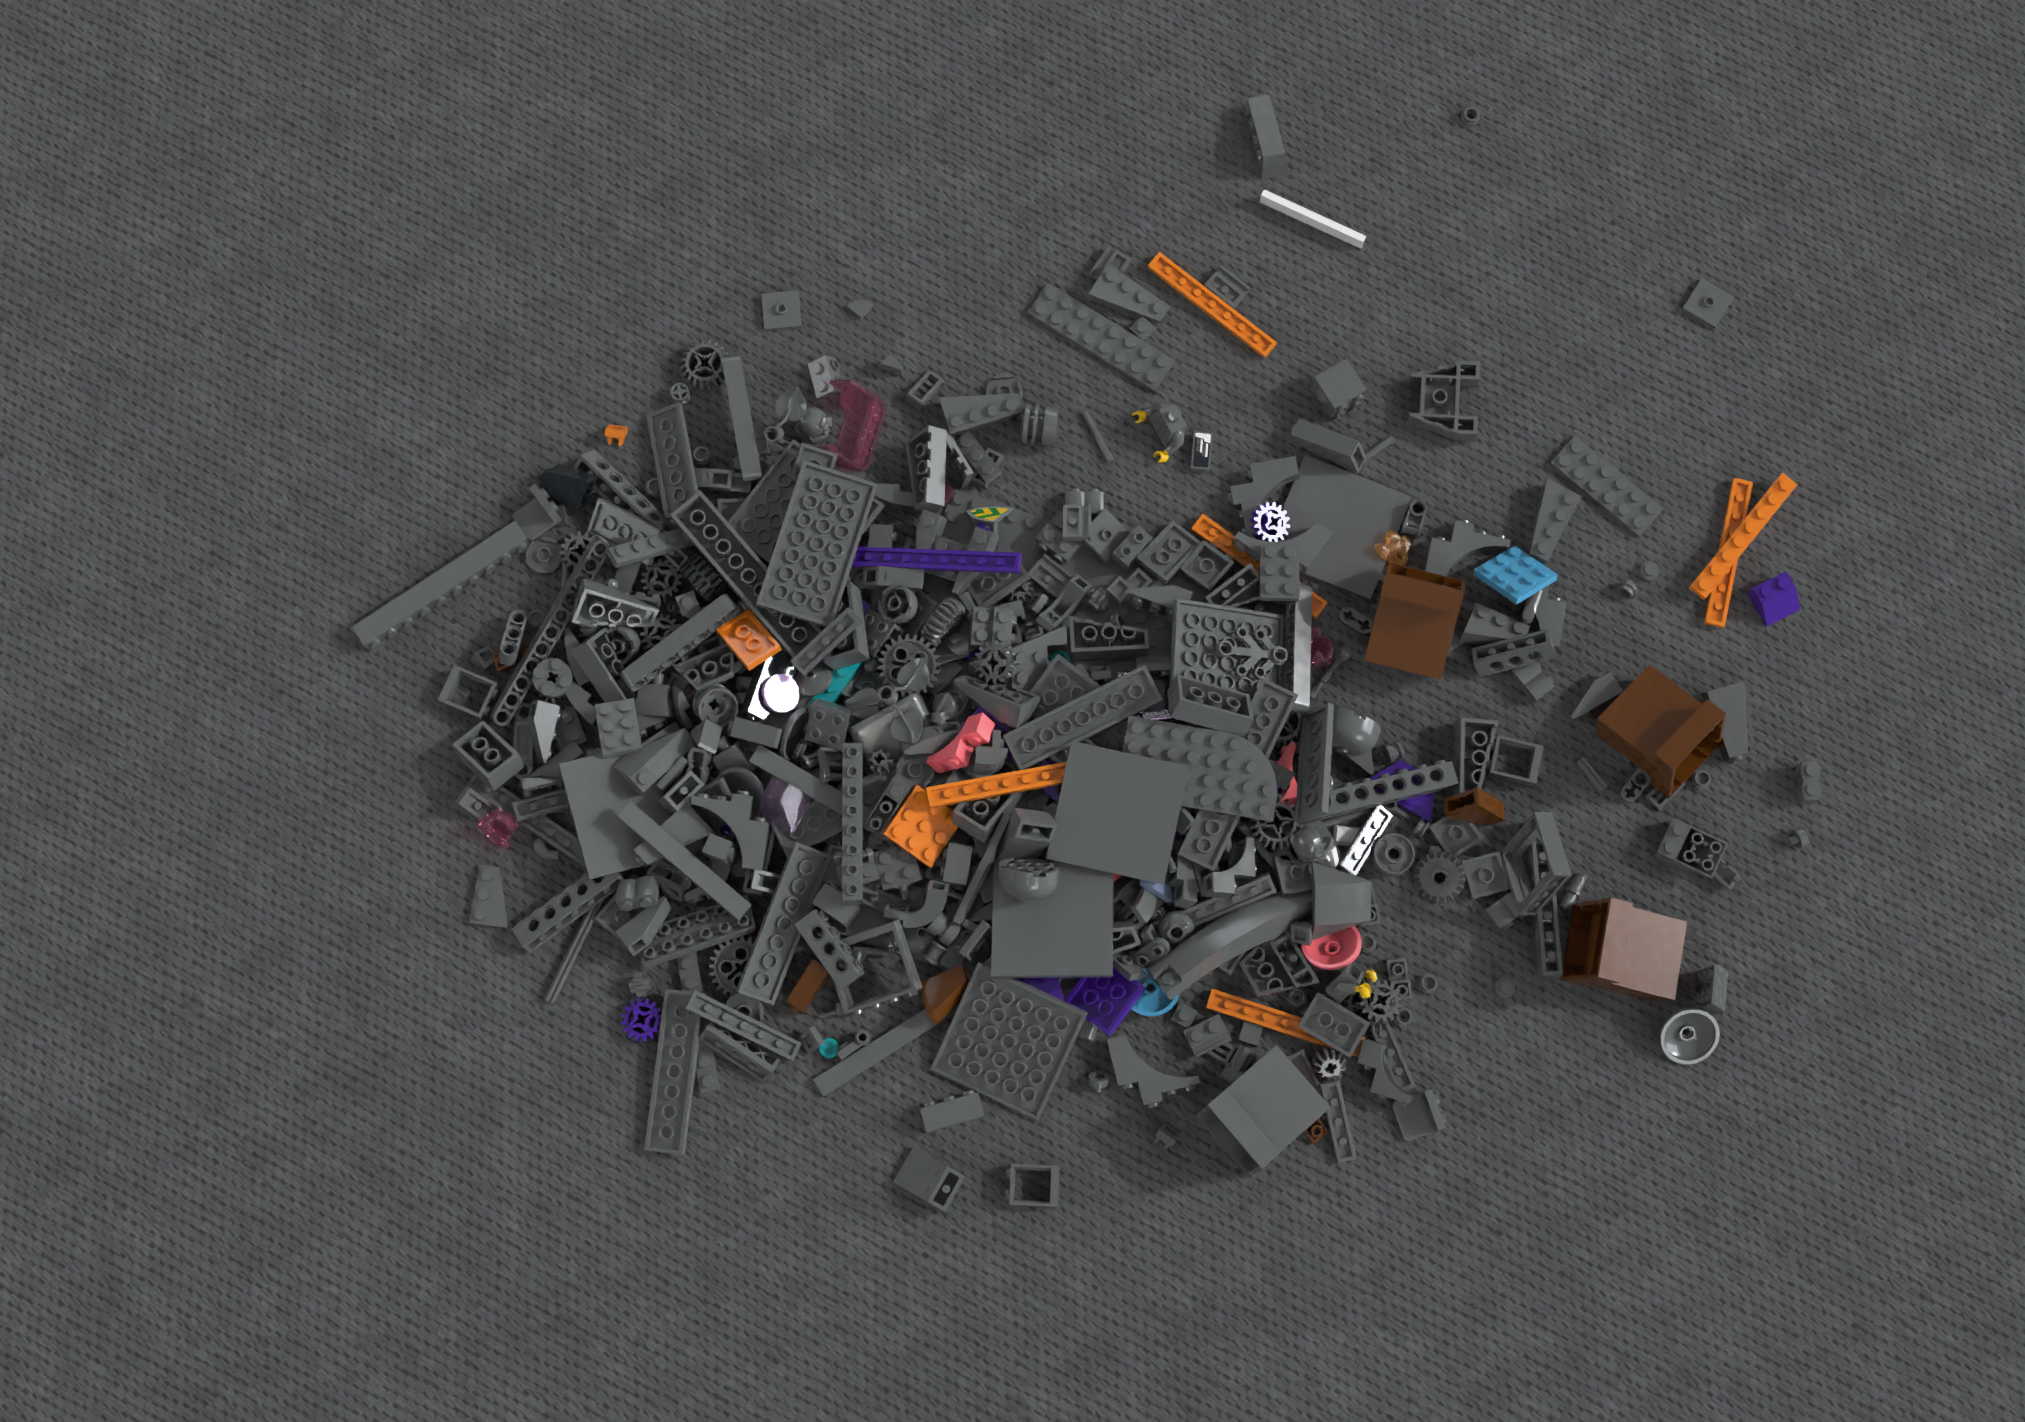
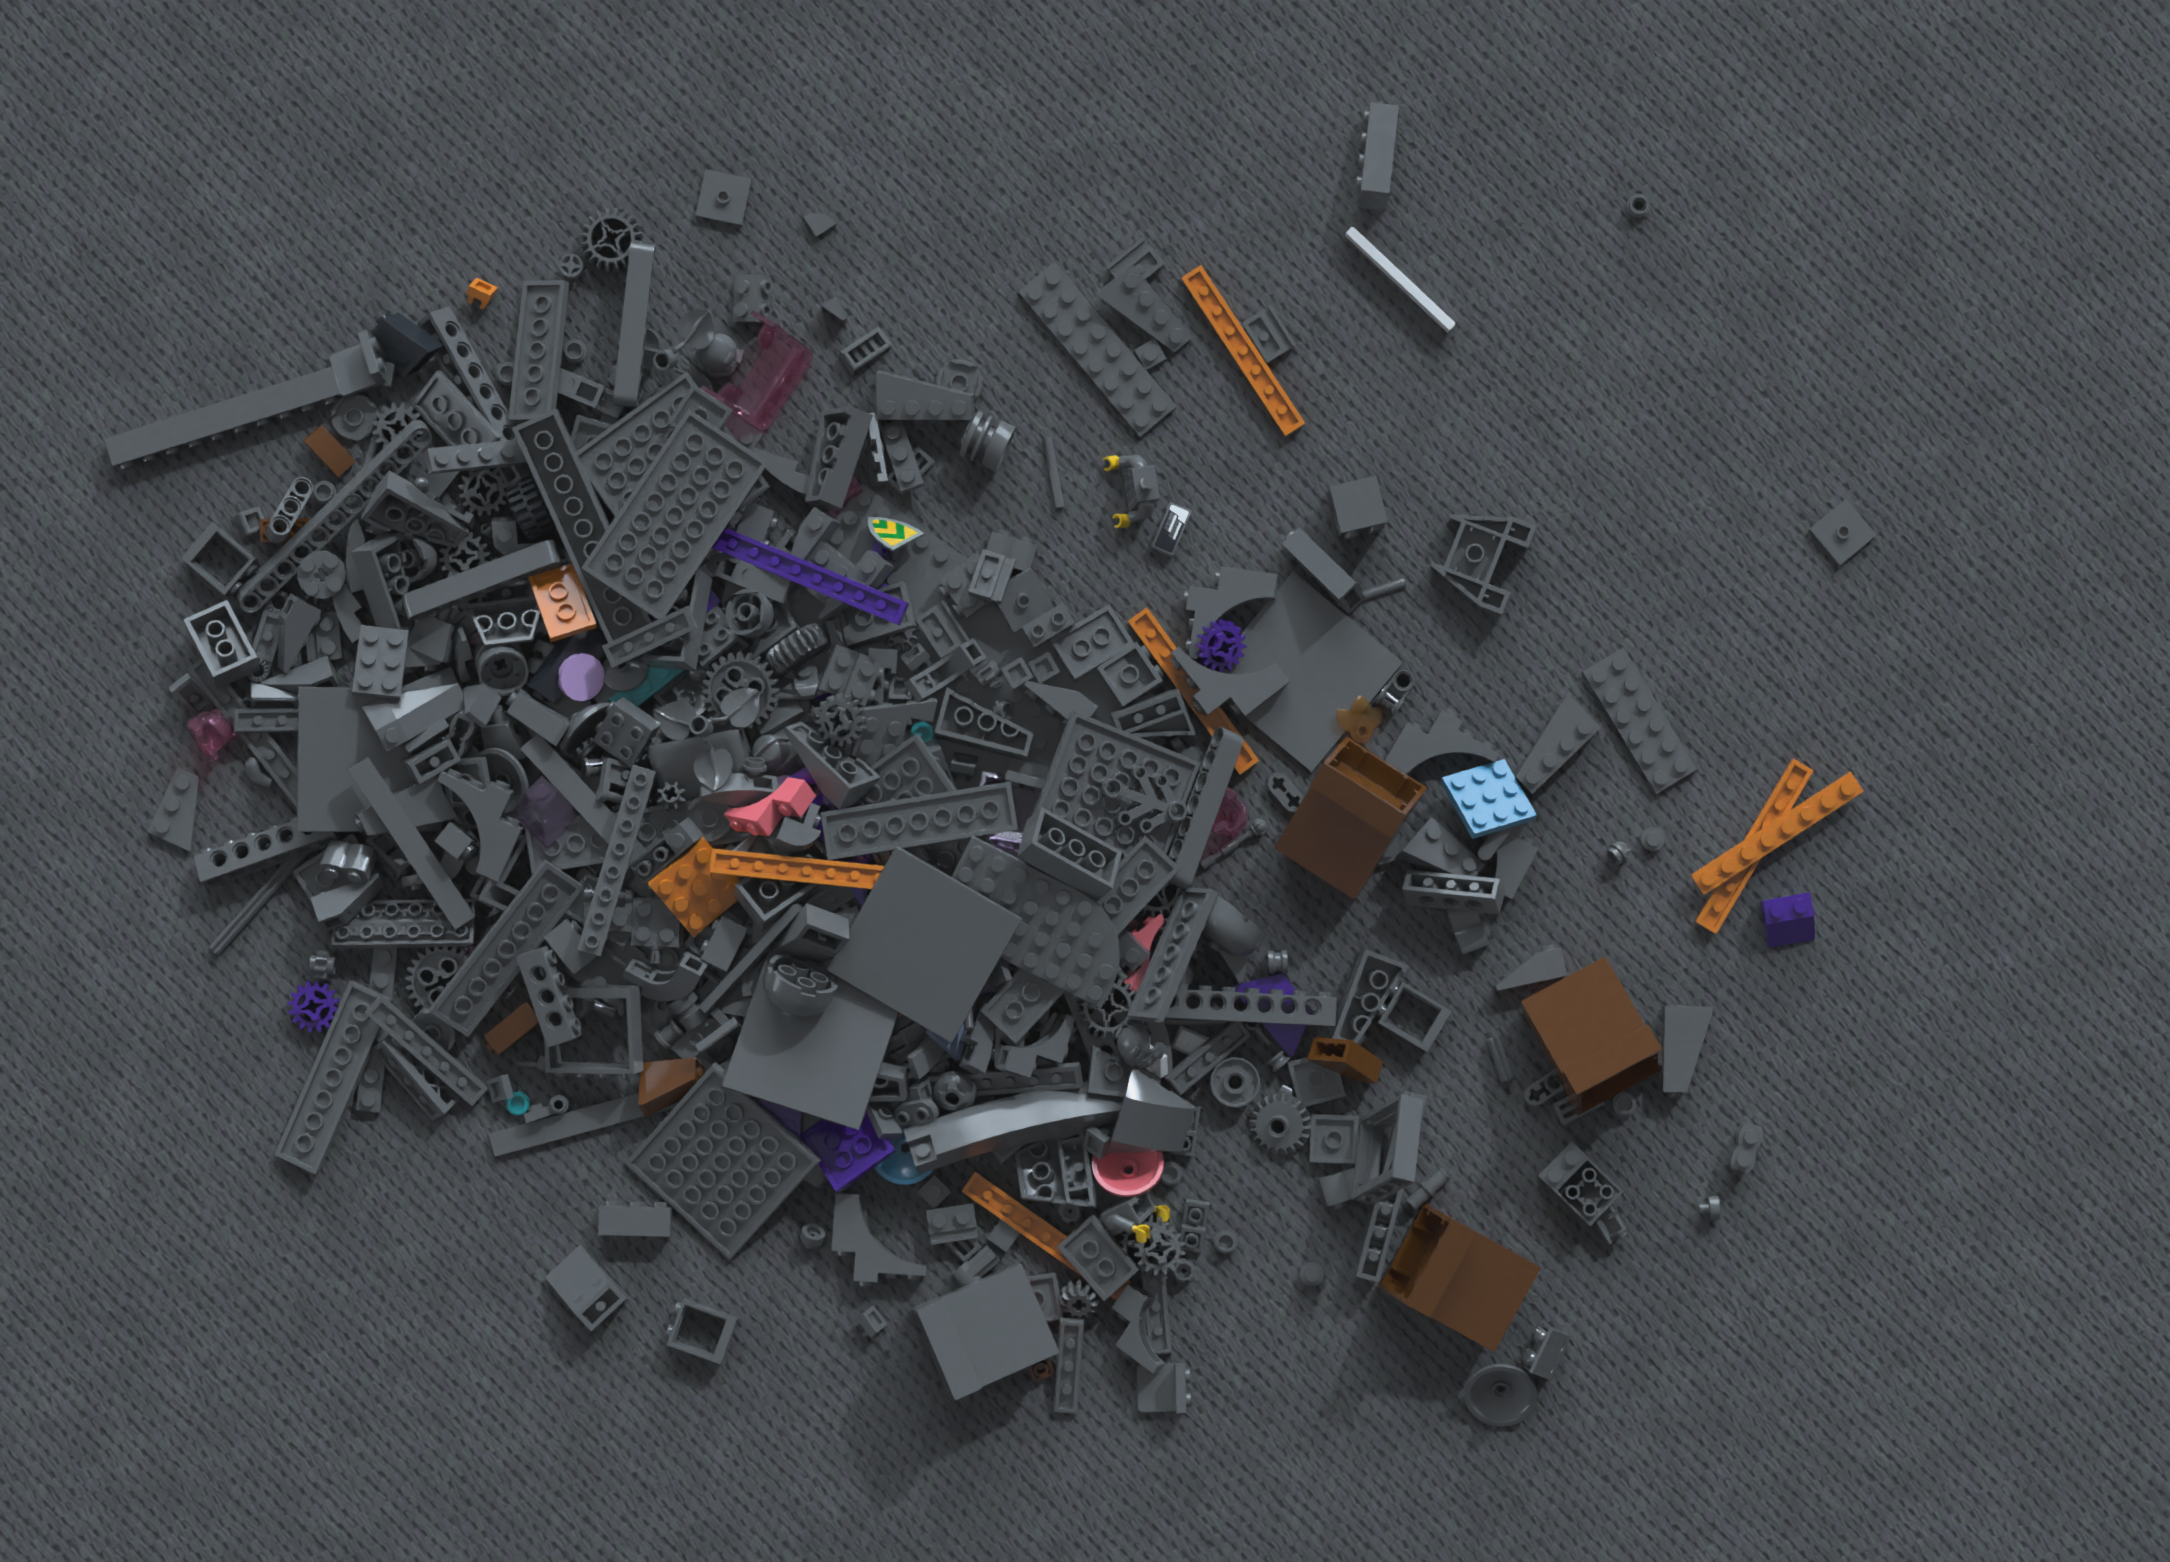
camera: 20 degrees right, 10 degrees up
dark grey plate [1260,543,1300,602] -> none
none -> reddish brown slope [303,425,356,477]

